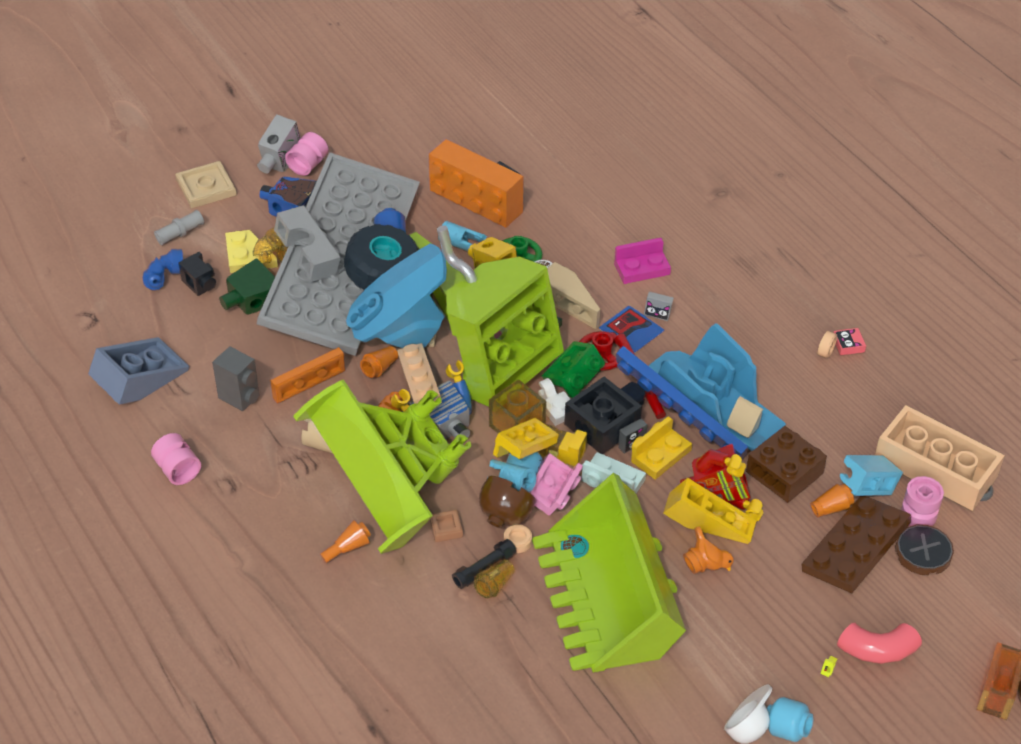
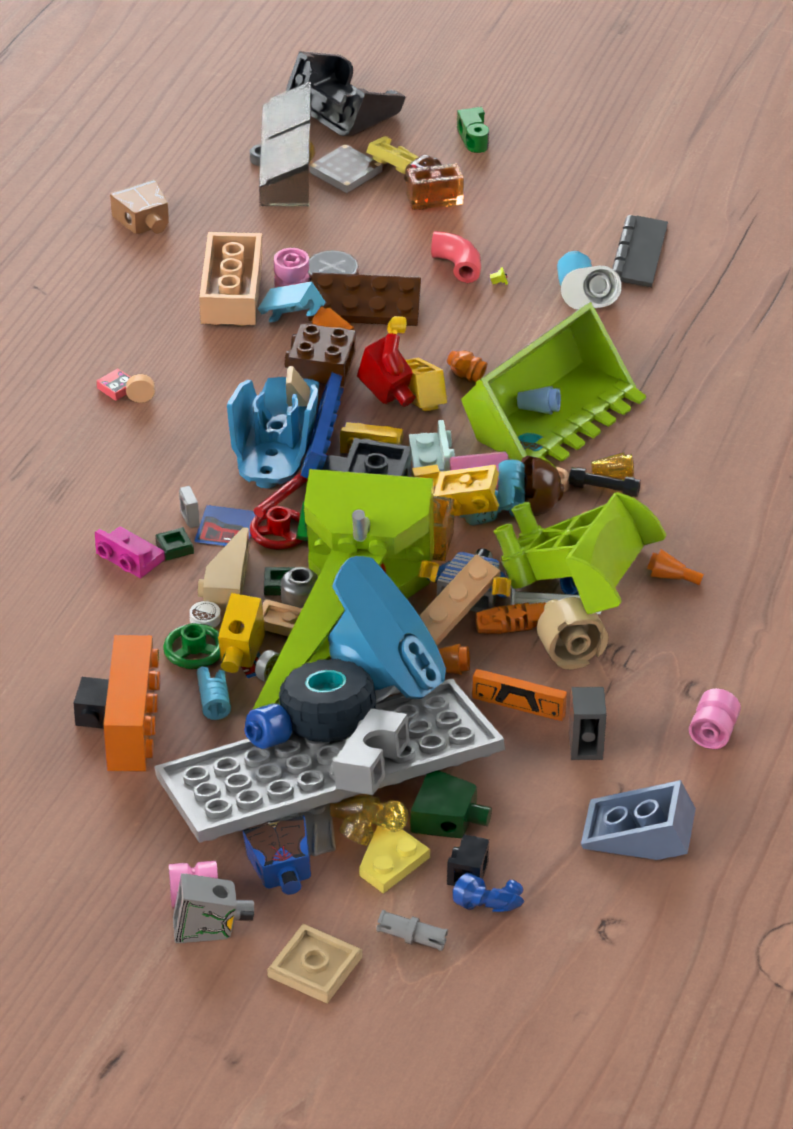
camera: 125 degrees left, 5 degrees down
none -> dark green tile [155,527,194,561]
none -> light blue cone [517,386,561,414]

